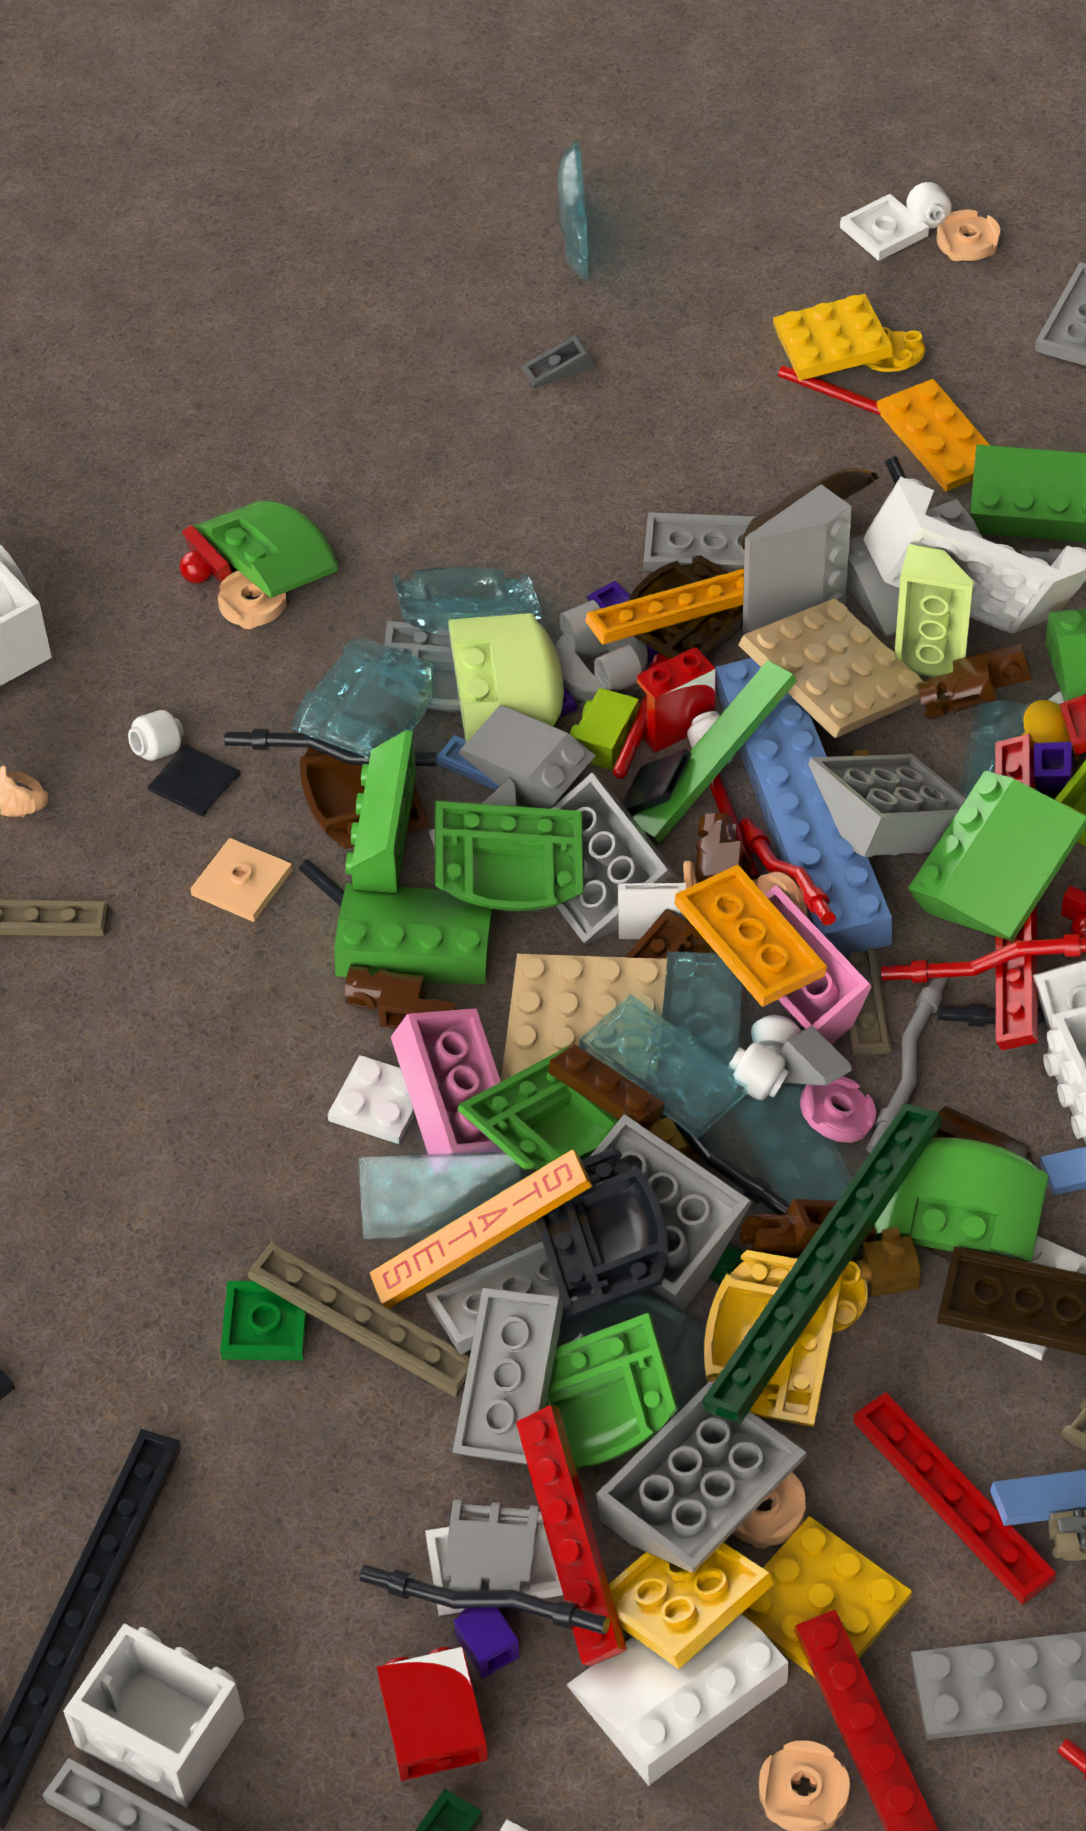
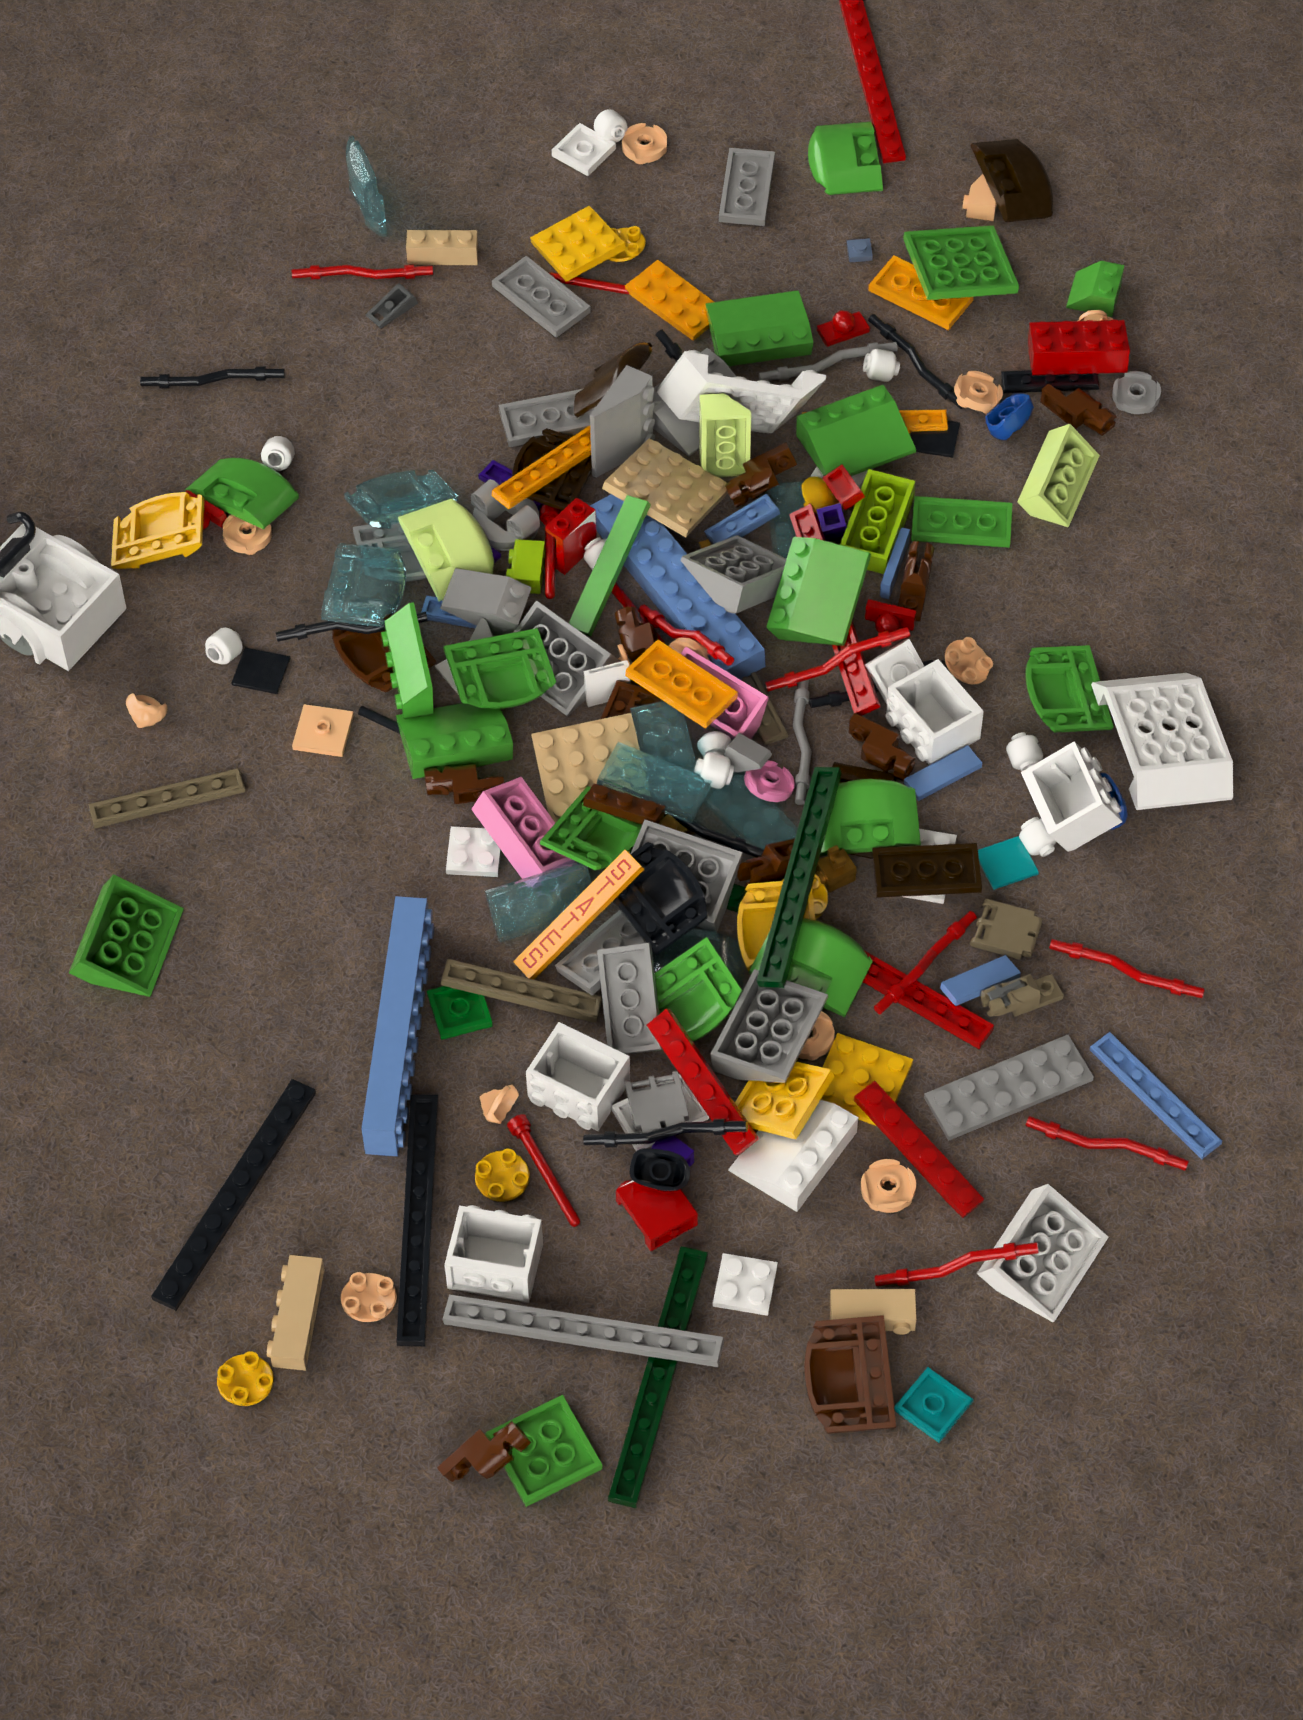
camera: 20 degrees left, 5 degrees up
black piece [622,748,692,816] -> none
none -> yellow slope [111,492,204,569]
none -> black bar [140,366,285,389]
none -> white head [261,436,295,471]
none -> red bar [291,265,433,280]
none -> medium blue brick [362,896,434,1156]
none -> tan brick [406,230,478,265]
none -> yellow dish [475,1149,530,1202]
none -> light nougat piece [479,1085,519,1124]
none -> light grey plate [492,256,591,338]
none -> red piece [507,1114,580,1227]
none -> white container [526,1022,630,1131]
none -> black piece [629,1148,691,1191]
none -> medium blue tile [704,493,780,544]
none -> bright green slope [749,918,873,1017]
none -> reddish brown plate [849,713,916,781]
none -> red bar [874,911,977,1014]

